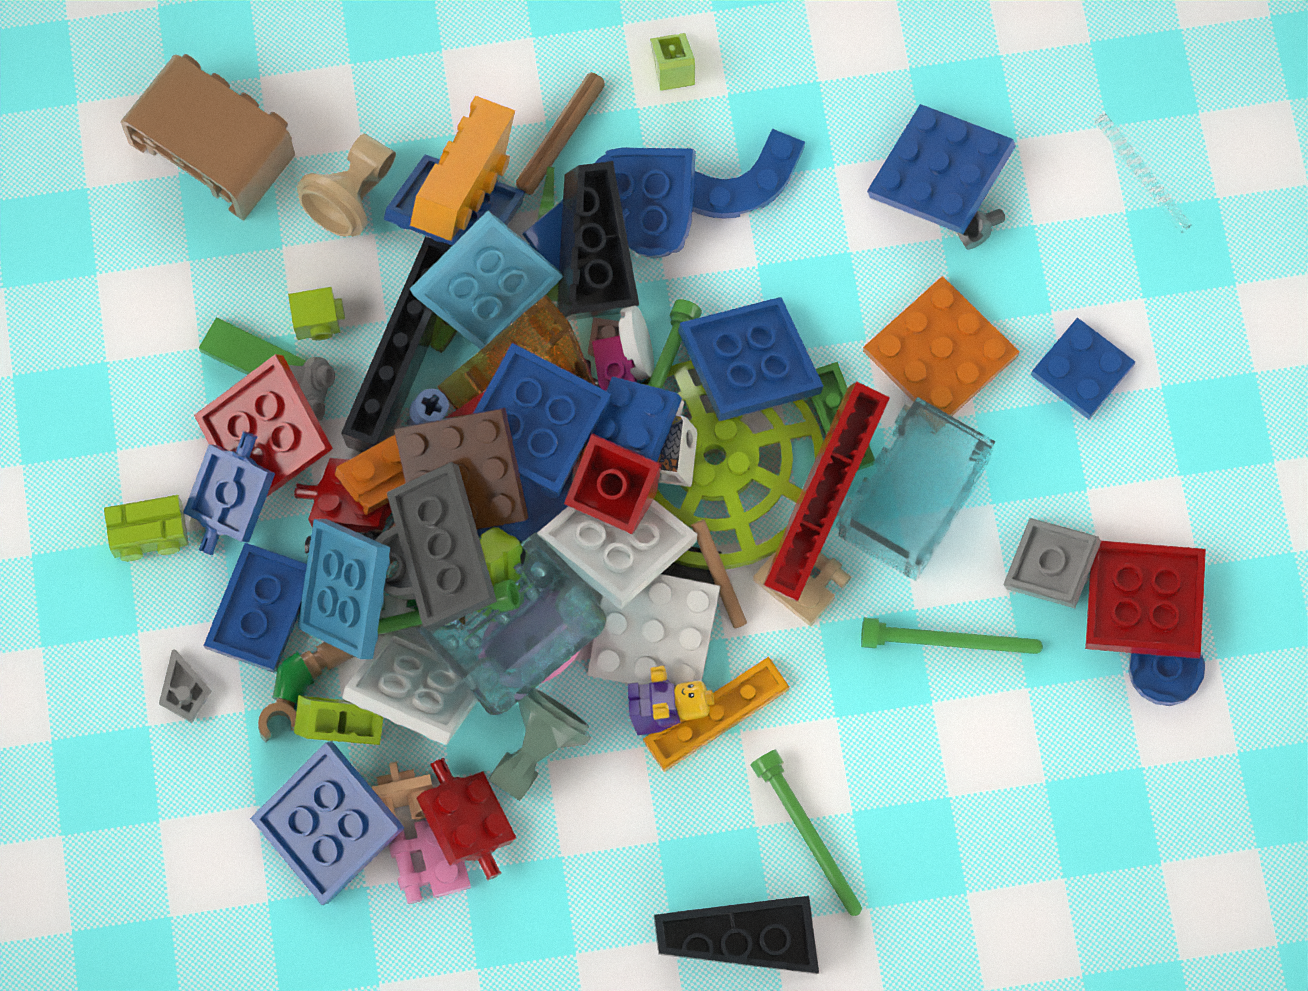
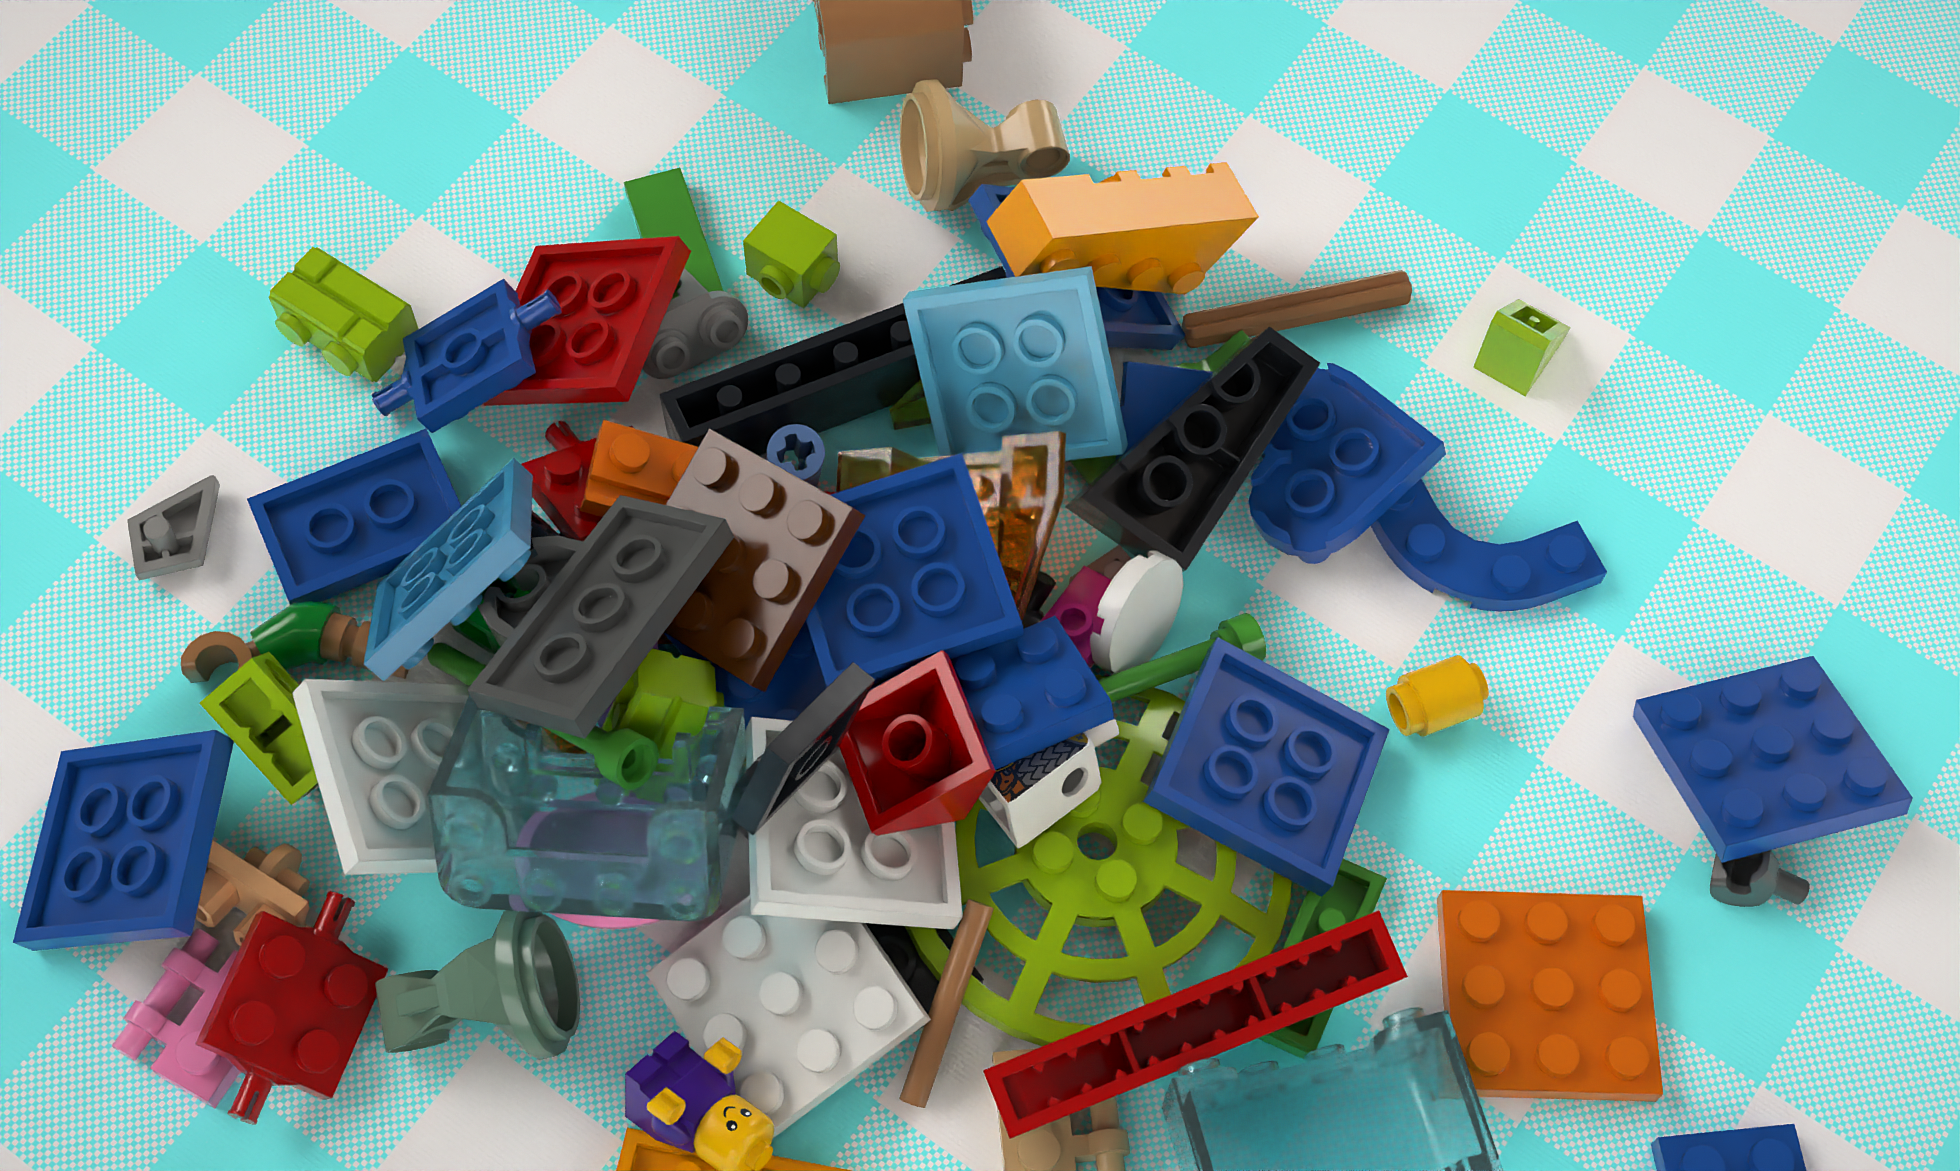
camera: 40 degrees right, 10 degrees down
none -> black plate [732,662,875,835]
none -> yellow brick [1386,655,1489,737]

